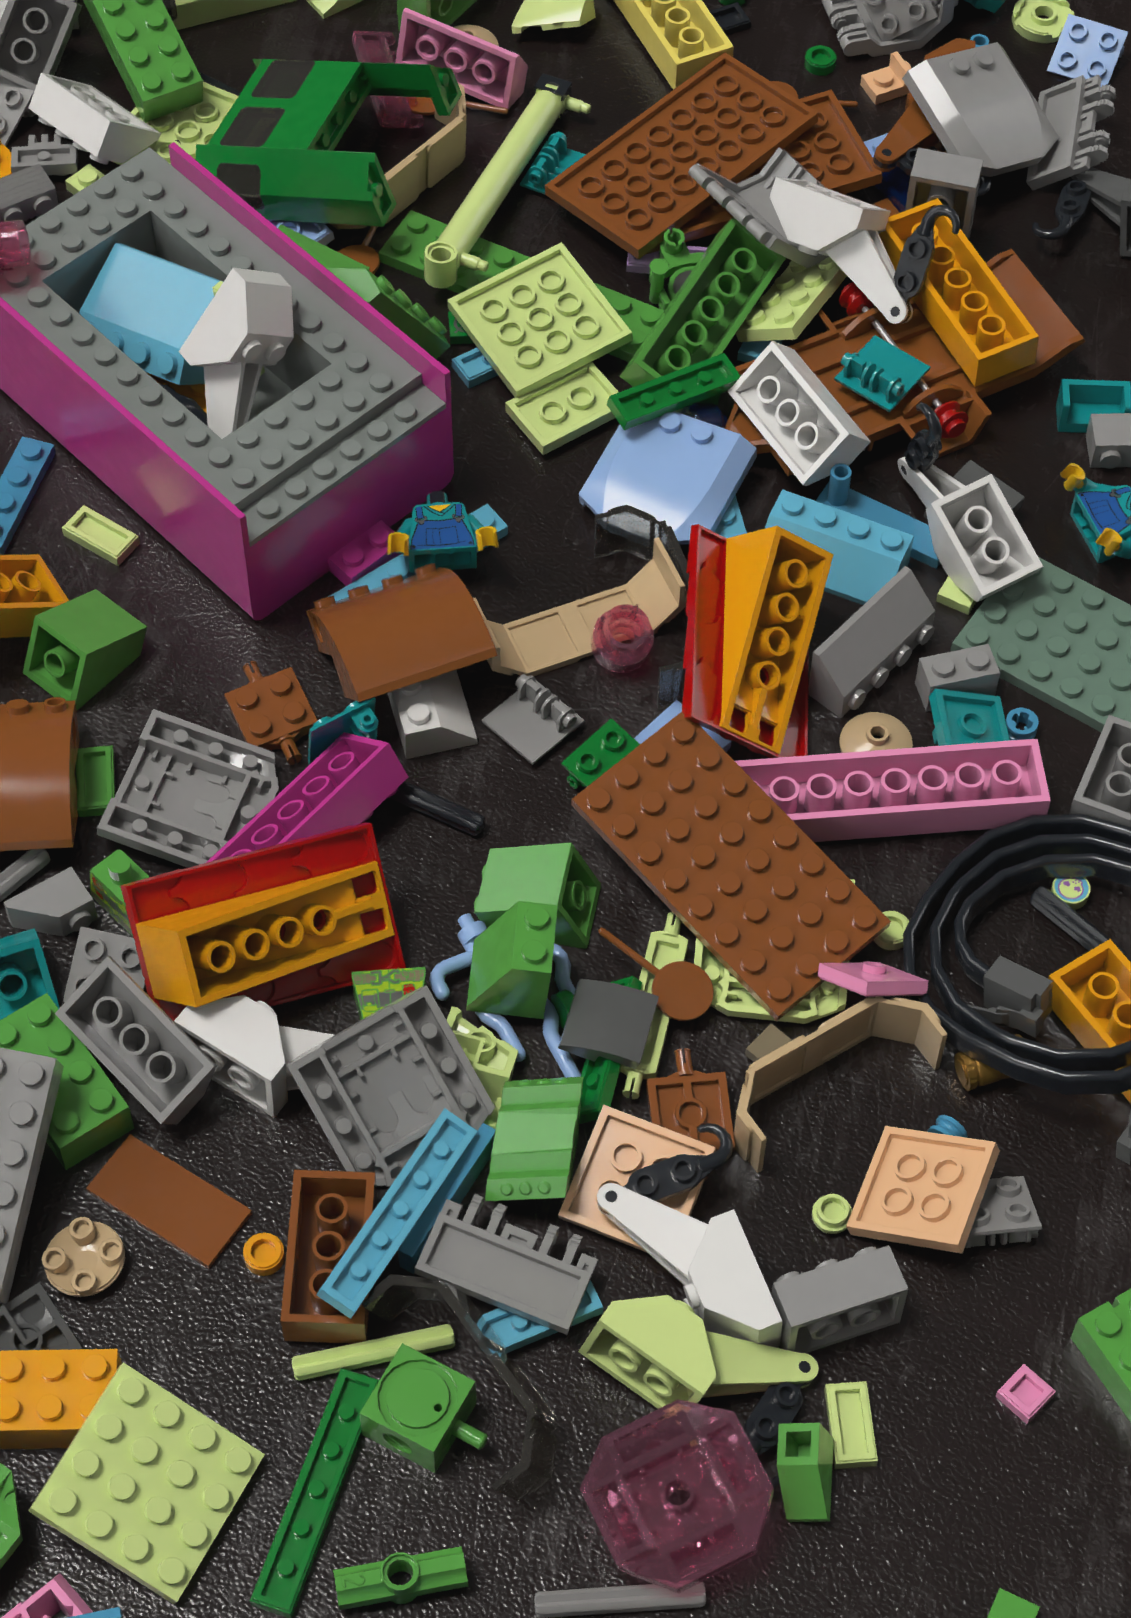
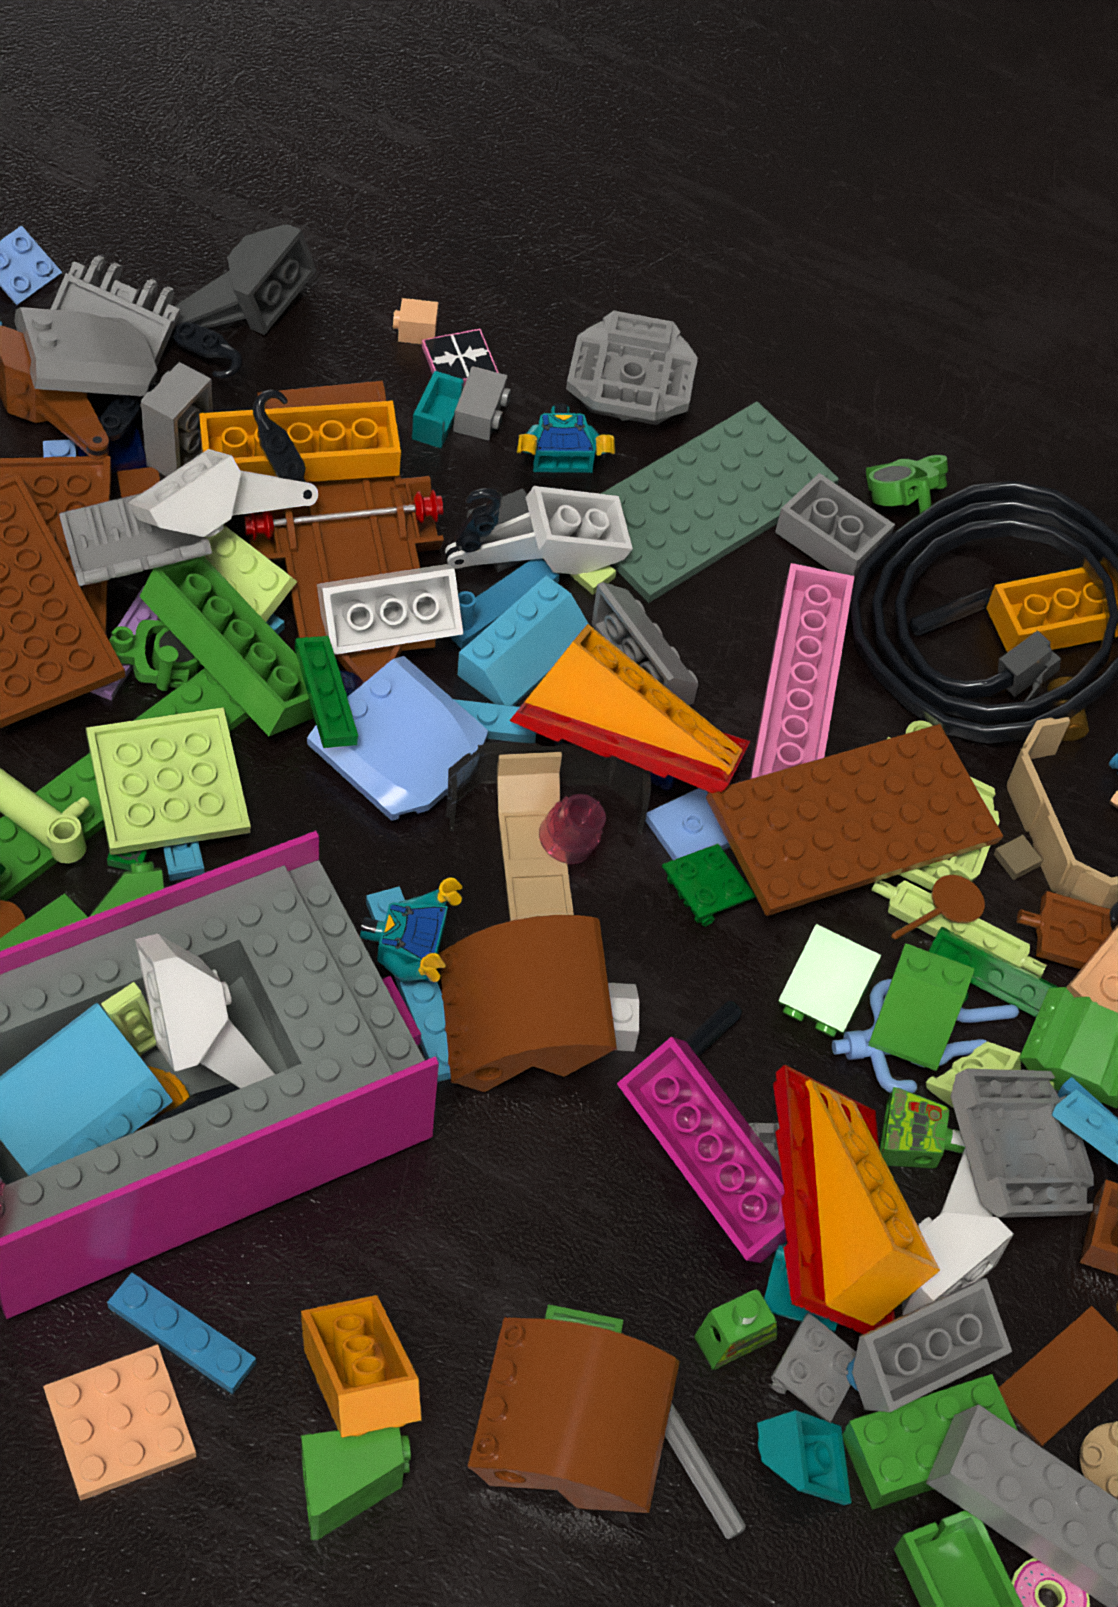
camera: 80 degrees left, 0 degrees up
light grey slope [4,867,98,937] -> none
bright green slope [23,589,147,710] -> none
yellowish green tile [62,505,140,566] -> none
light grey wedge [97,709,279,868] -> none
dark orange plate [224,661,318,765] -> none
teal hinge [308,697,378,765] -> none
light grey hinge [482,674,585,765] -> none
yellowish green plate [505,362,619,455] -> none
dark grey slope [558,979,659,1070] -> none
bright pink plate [818,961,929,997] -> none
teal hinge [834,335,931,412] -> none
tan dish [839,712,913,753] -> none
light grey brick [915,644,1000,712] -> none
teal hinge [929,688,1010,746] -> none
dark azure bush [1006,708,1039,741] -> none
tile [1051,877,1090,910] -> none

